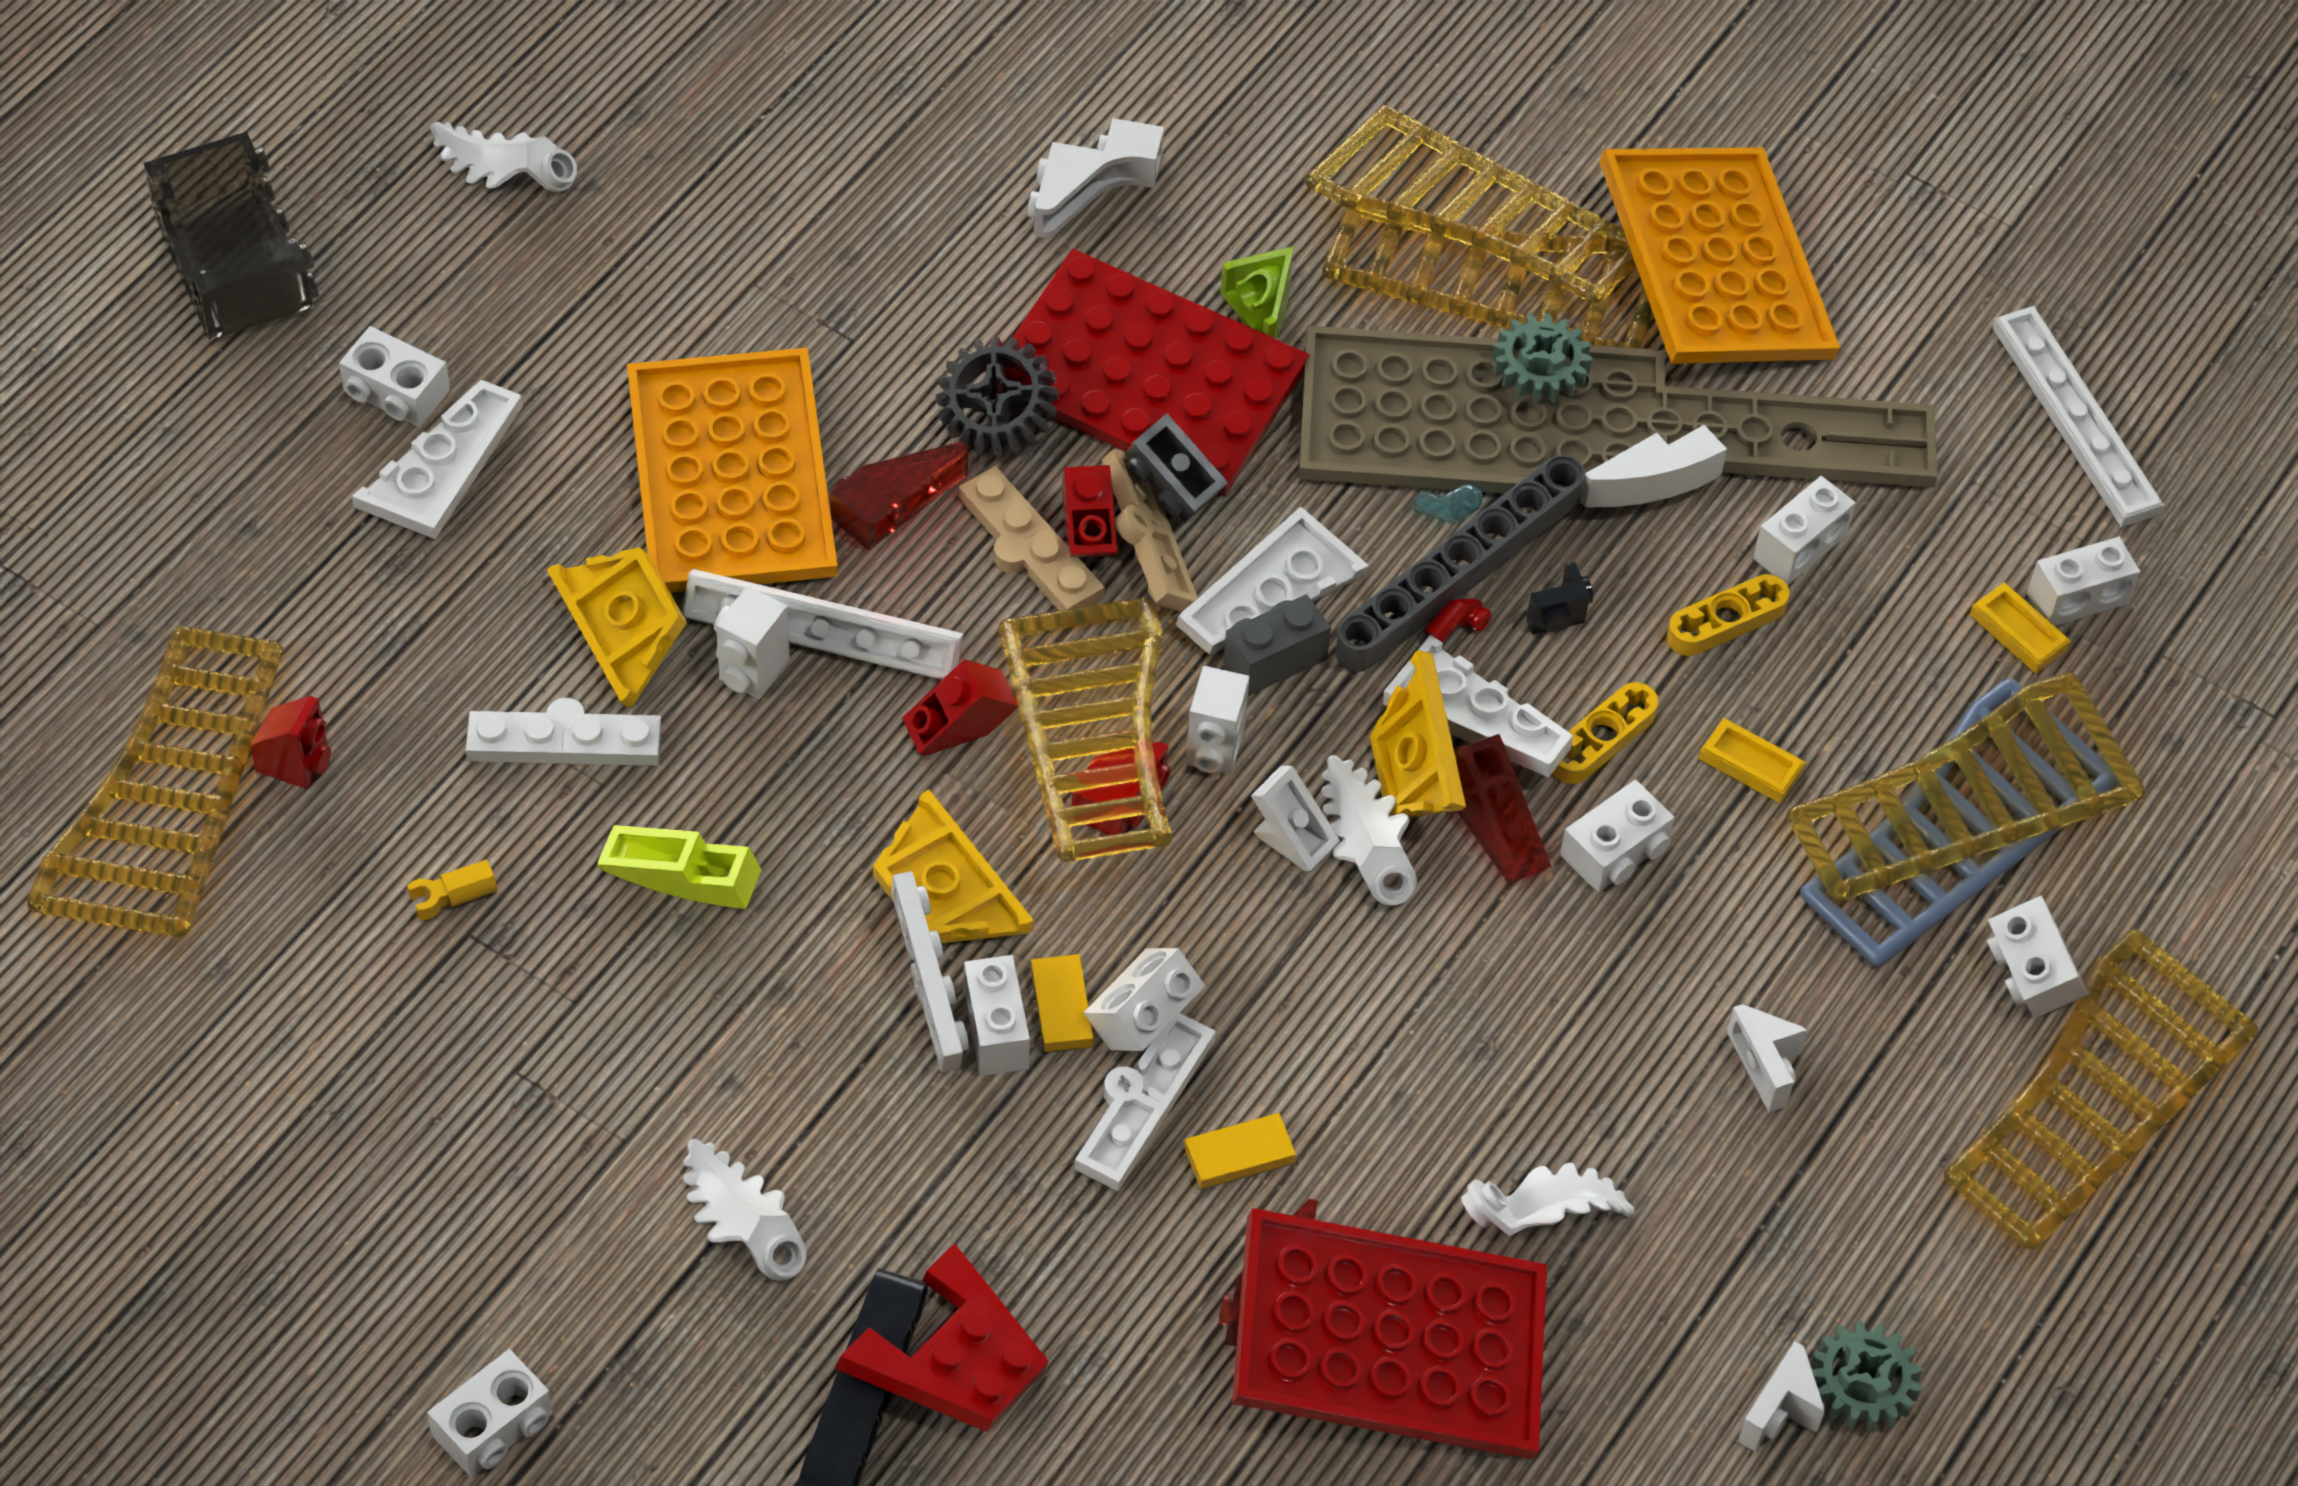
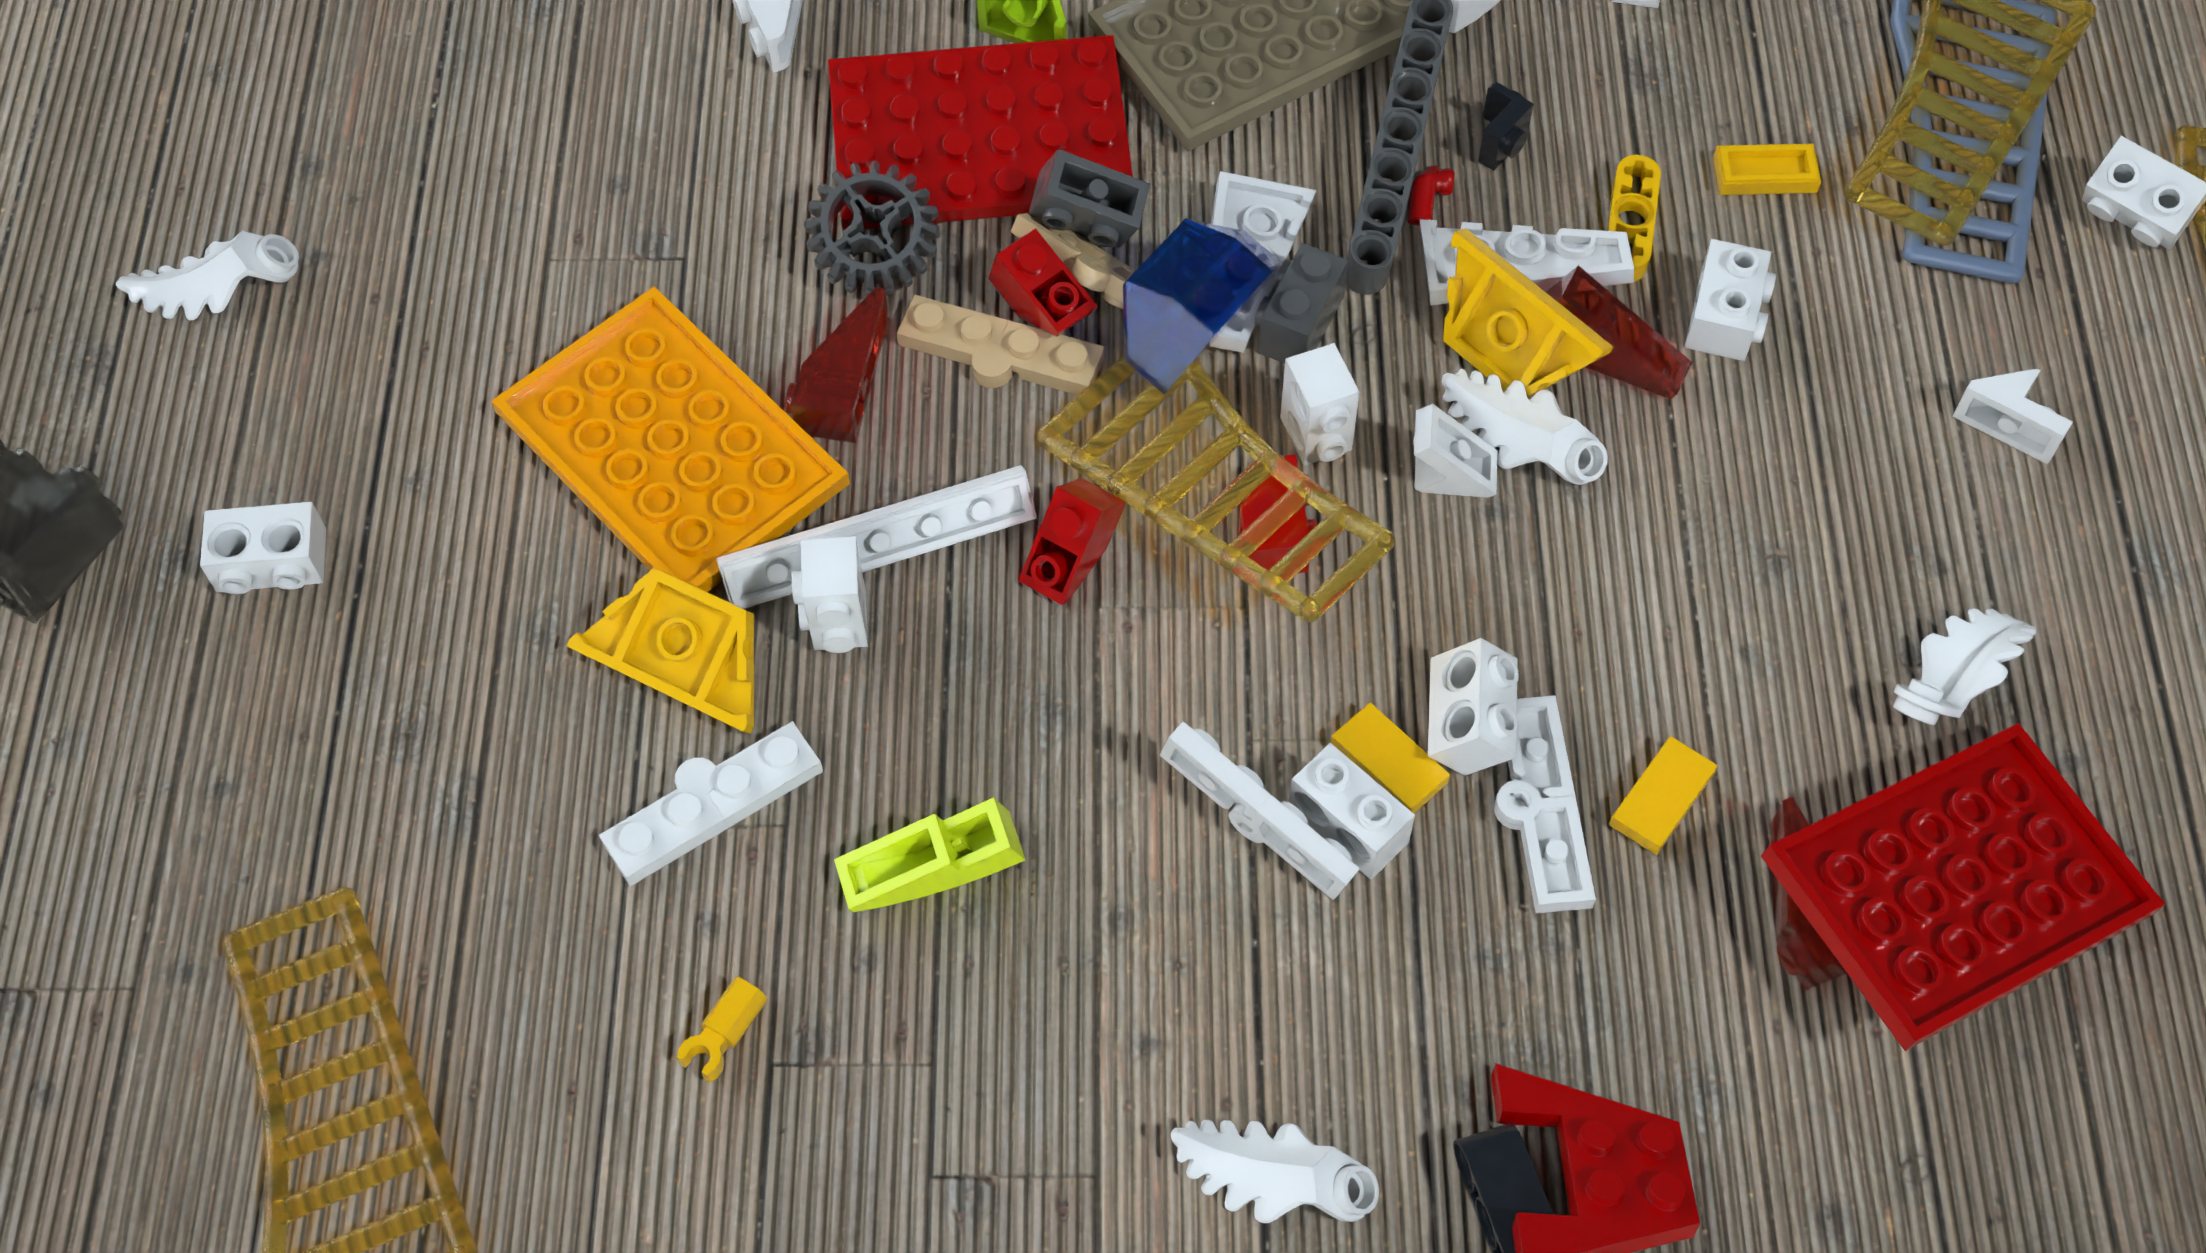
camera: 30 degrees left, 5 degrees up
red slope [250,696,331,789] -> none
white wing [352,380,523,539] -> none
yellow wing [873,789,1034,943] -> none
clear light blue arm [1414,484,1483,523] -> none
yellow beam [1667,574,1790,656] -> none
none -> clear blue wedge [1123,218,1282,395]

